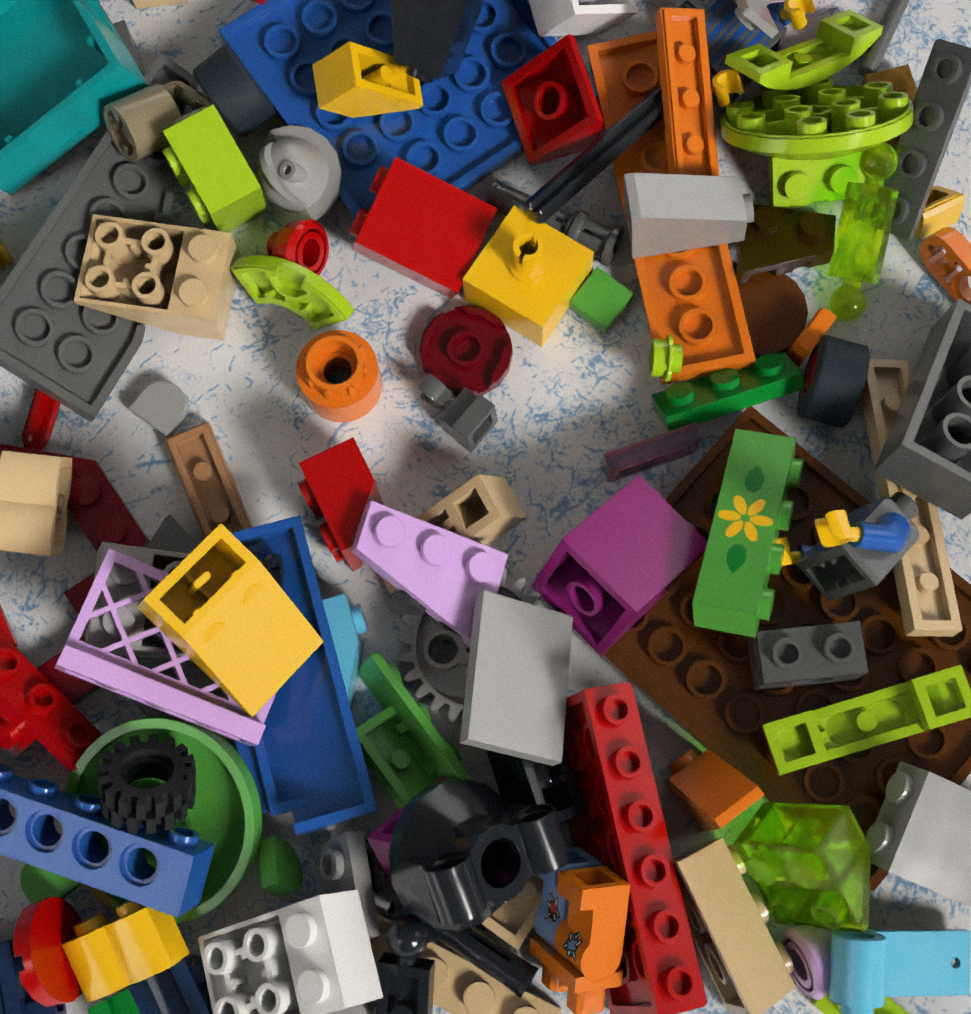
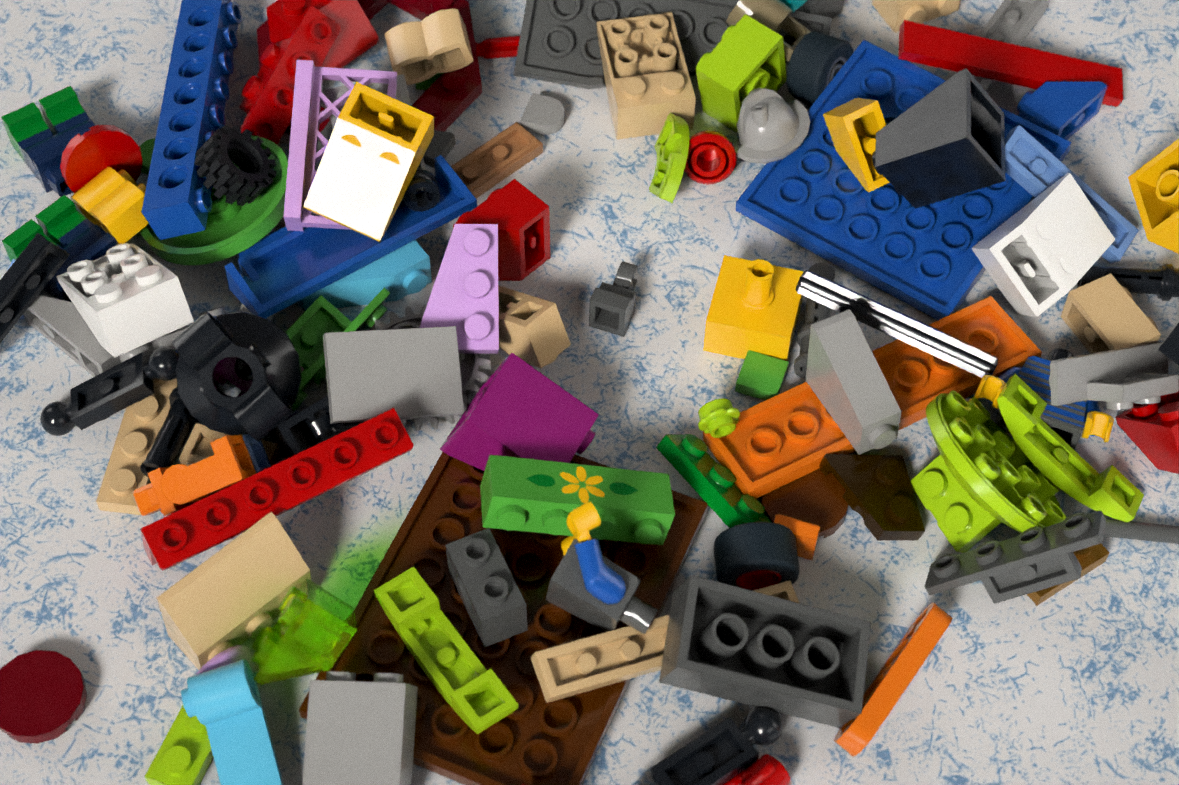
camera: 65 degrees right, 20 degrees down
bright green tile [258,835,303,897] -> none
orange piece [296,330,383,422] -> none
red brick [349,156,498,299] -> none
dark red tile [419,305,513,397] -> none
red slope [501,34,604,165] -> none
tile [601,422,702,483] -> none
orange tile [655,7,719,176] -> none
orange slope [664,749,765,832] -> none
clear neon green plate [828,143,899,322] -> none
yellow slope [915,185,965,240] -> none

